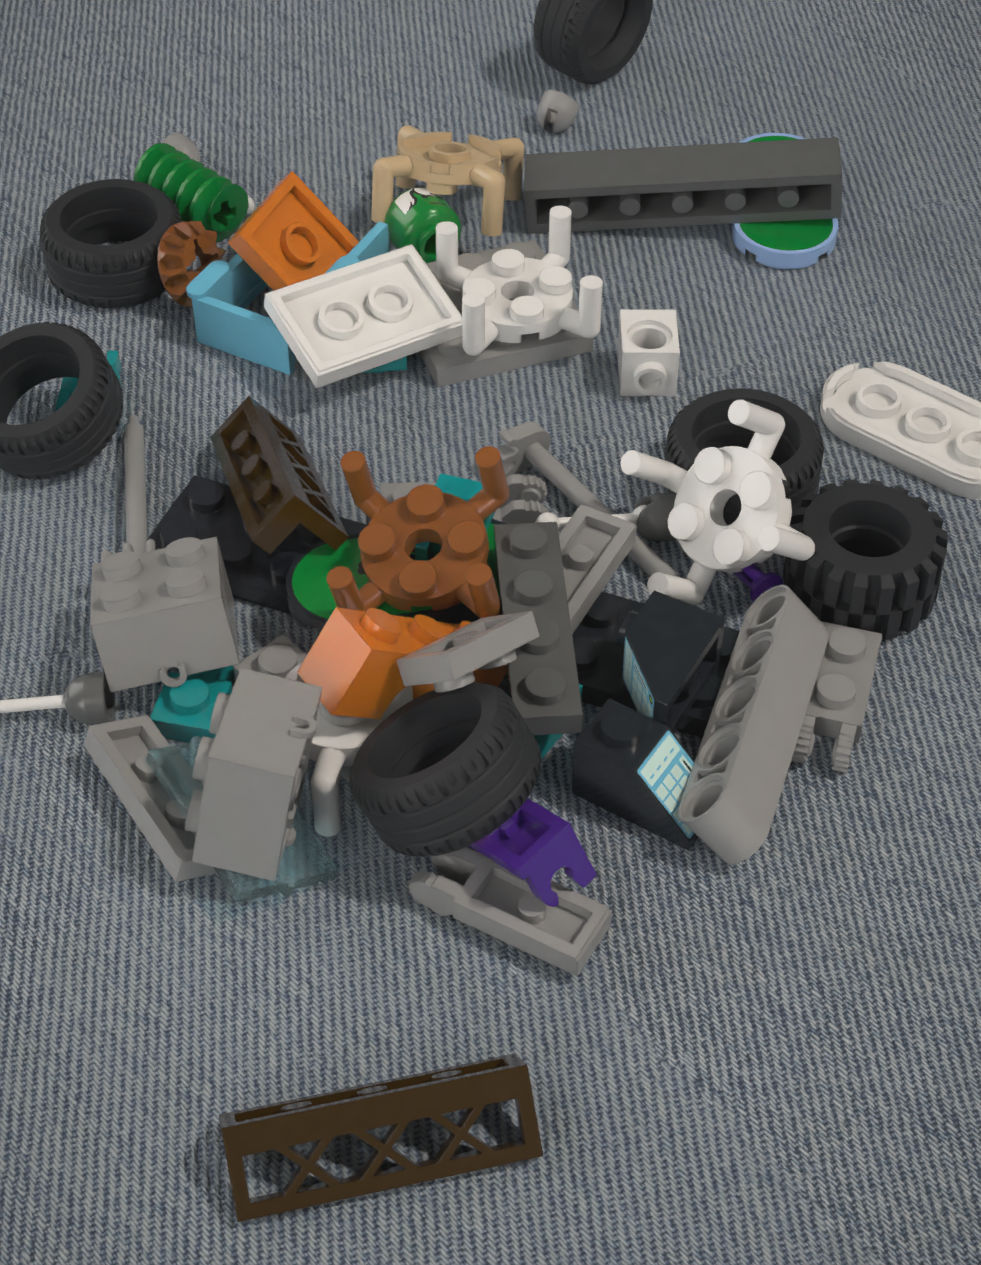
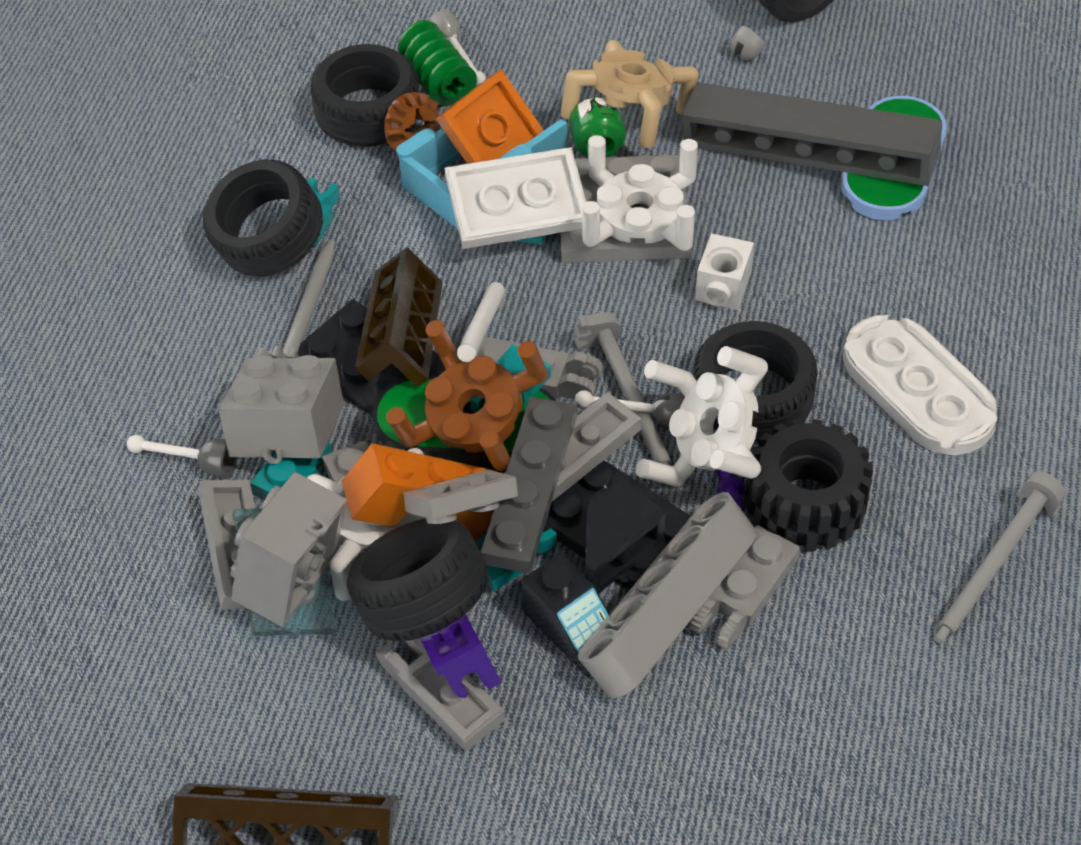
camera: 20 degrees right, 5 degrees up
none -> white bar [457,282,505,362]

